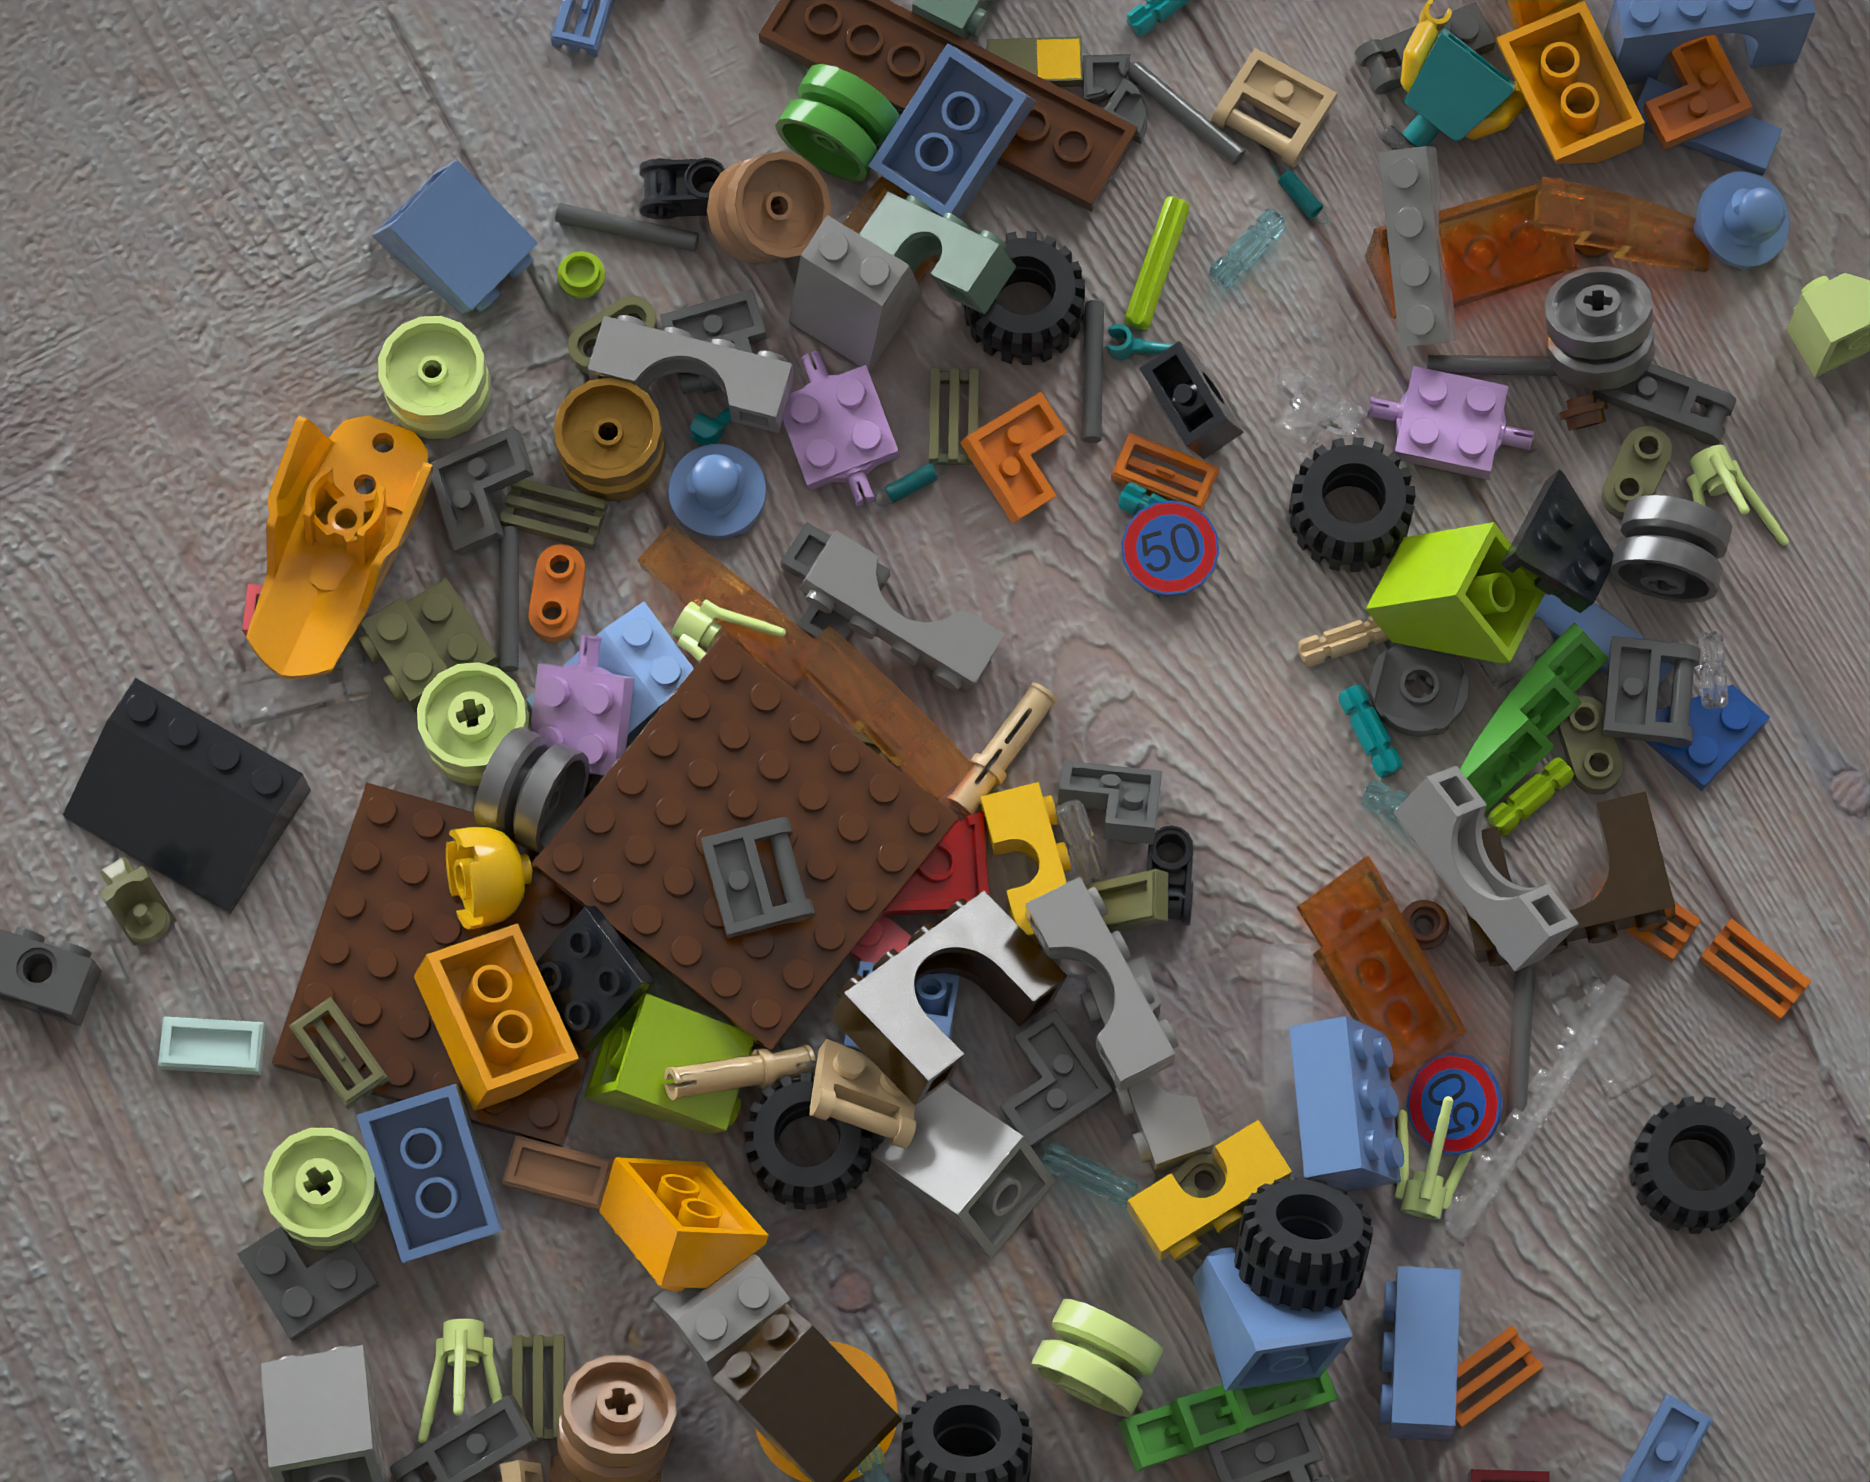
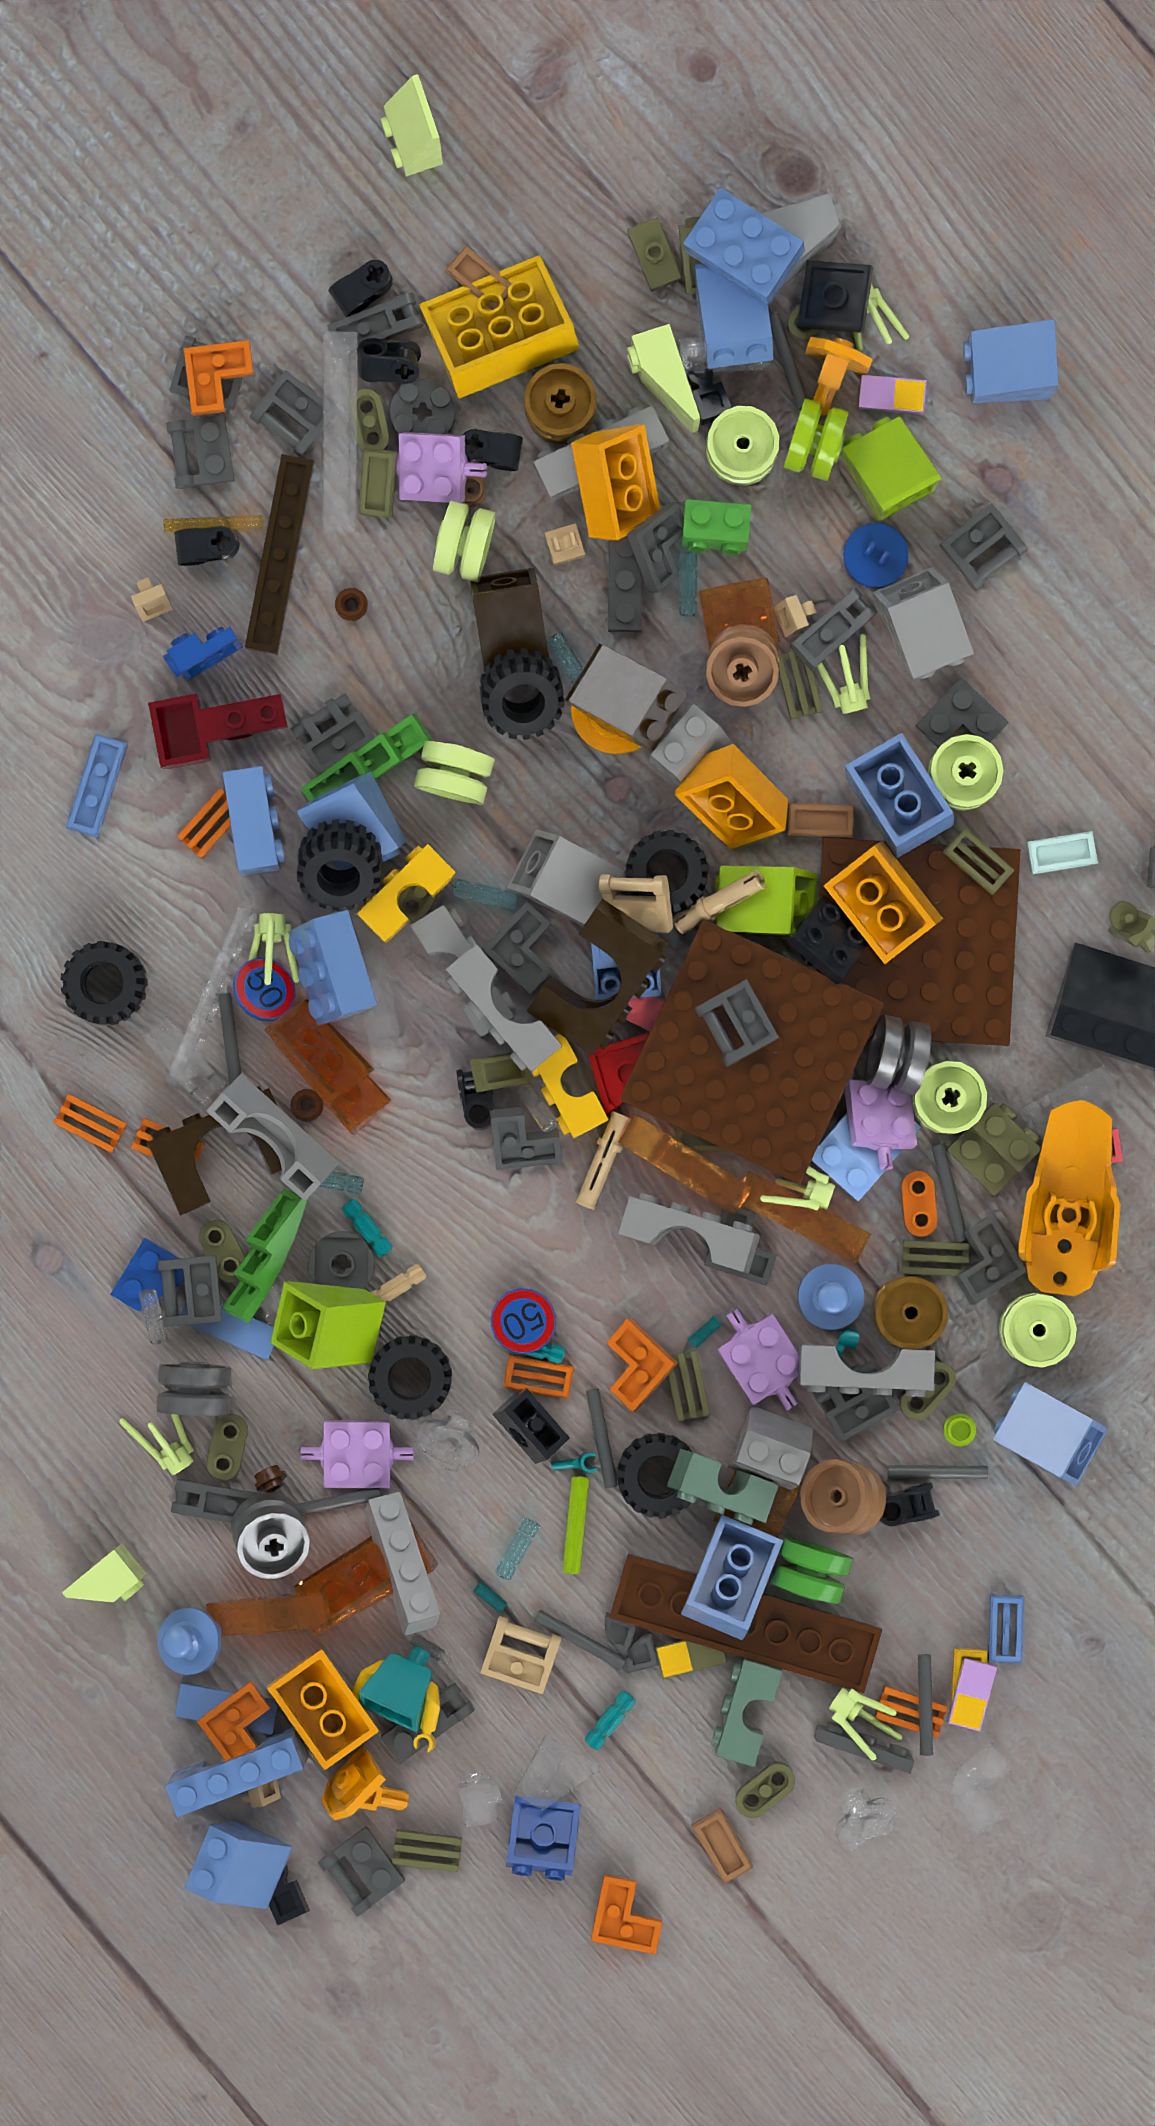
camera: 165 degrees right, 15 degrees up
yellow cylinder [446,827,532,929] -> none
lime axle [1488,757,1574,836] -> none
black wing [1501,469,1614,613] -> none

